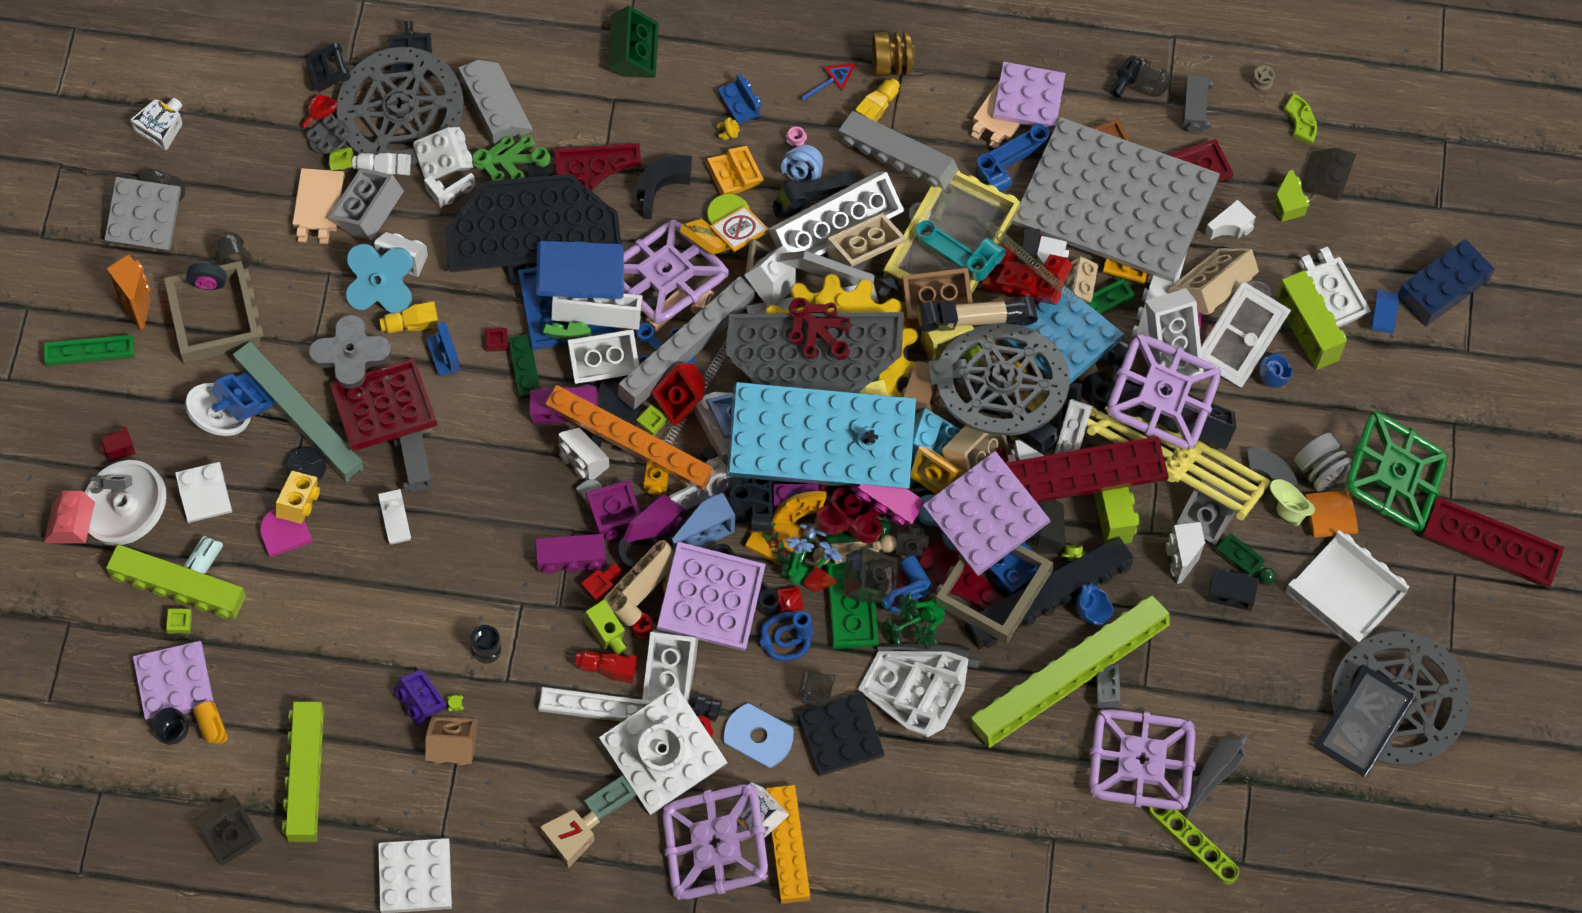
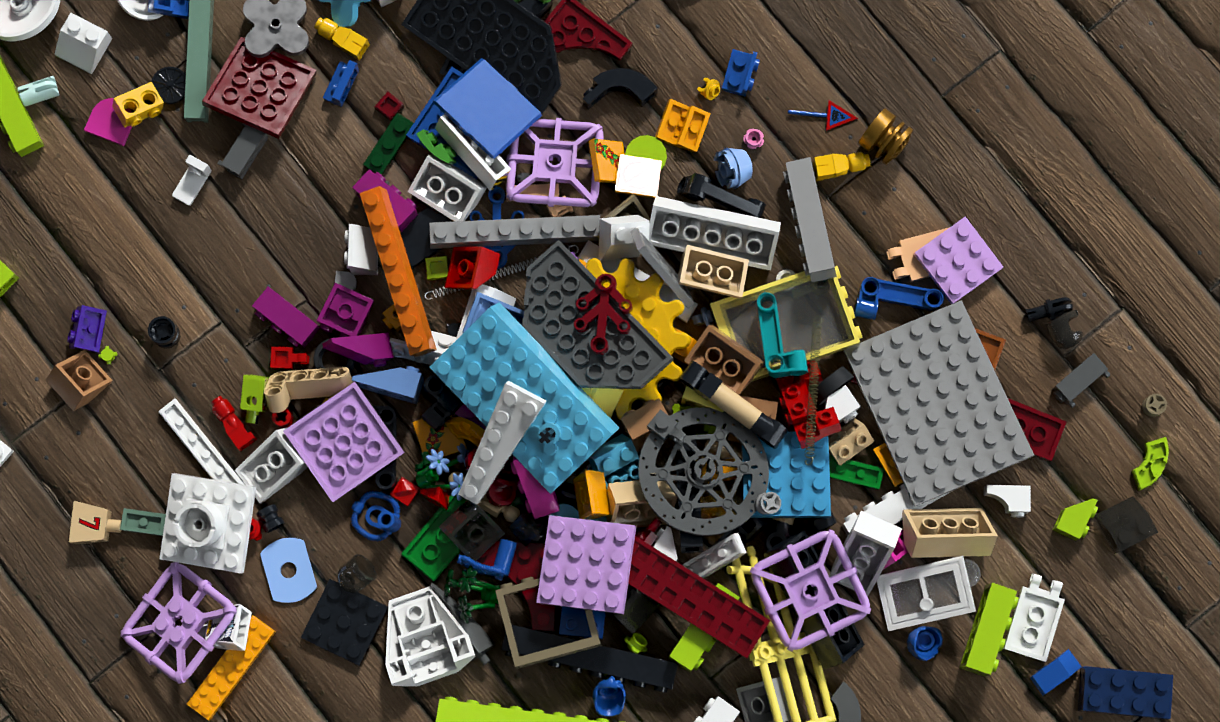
camera: 45 degrees right, 15 degrees up
none -> white wing [458,381,546,504]
none -> light grey wheel [755,492,781,515]

